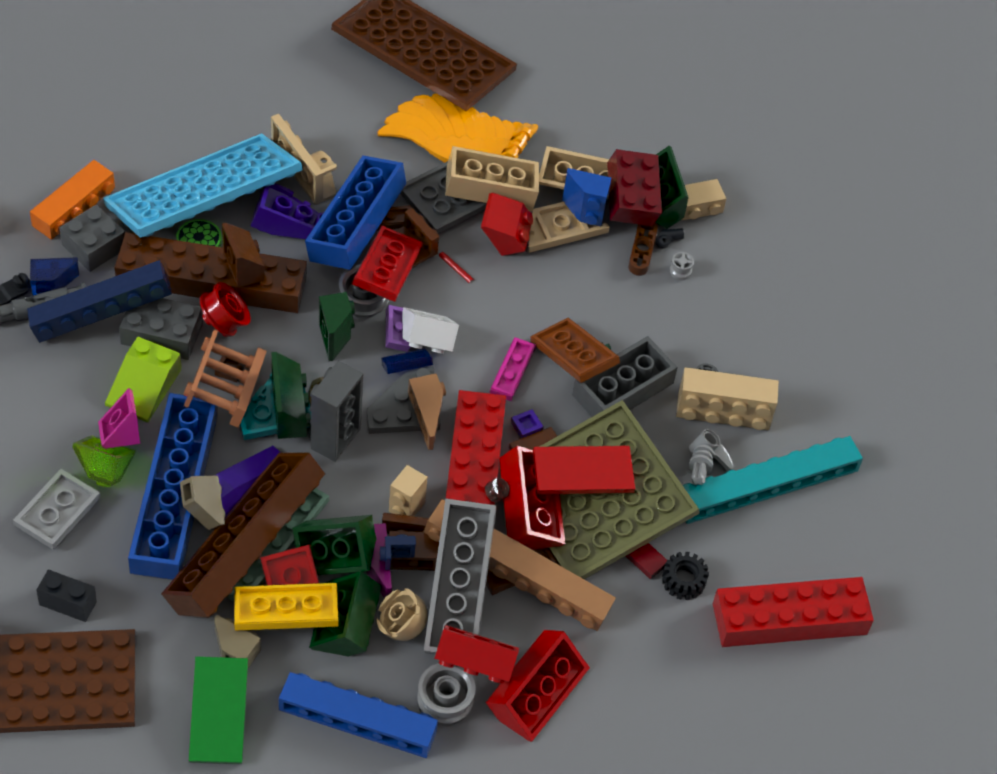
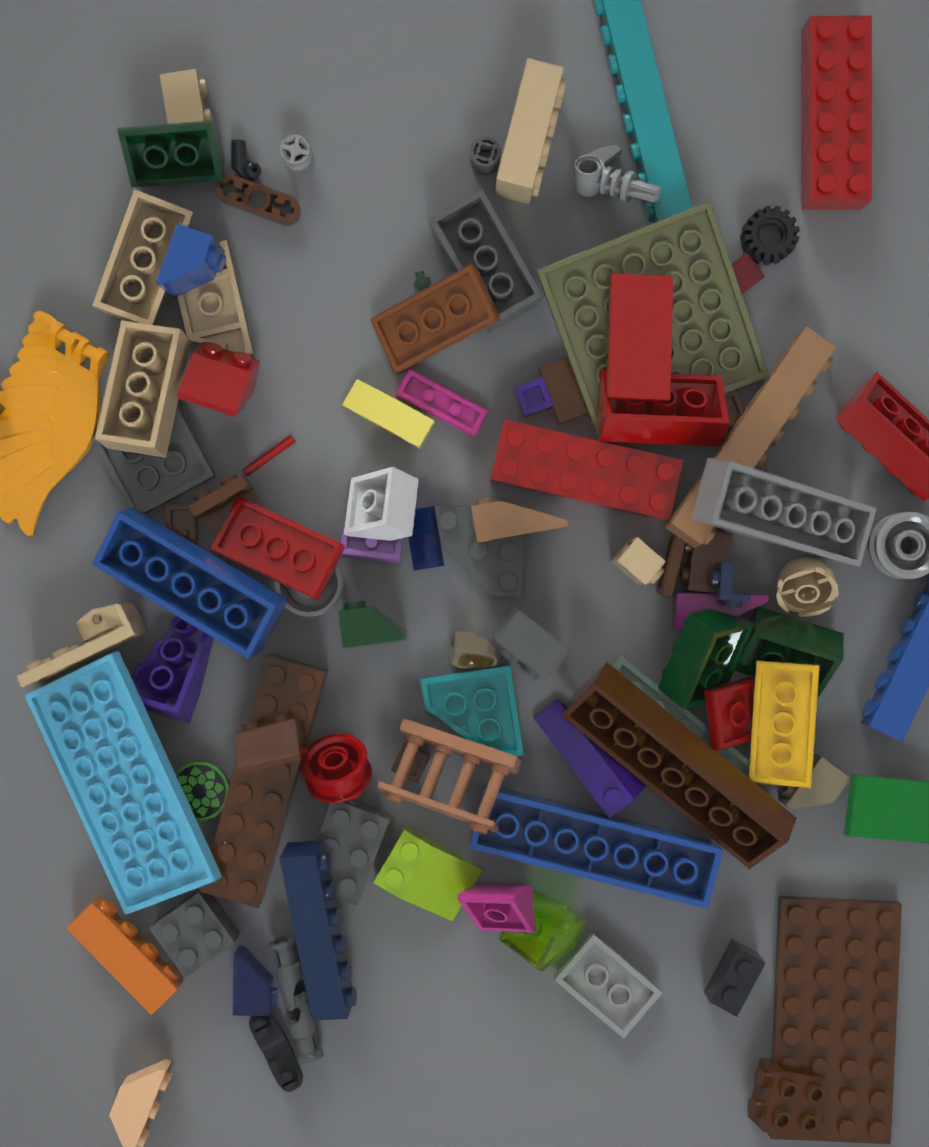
camera: 80 degrees left, 35 degrees up
dark tan slope [180,475,225,530] -> none
dark green slope [271,352,311,439] -> none
red brick [434,625,519,683] -> none
clear smoke bush [485,477,510,502] -> none
dark red brick [607,149,662,226] -> none
none -> light yellow slope [342,379,435,449]

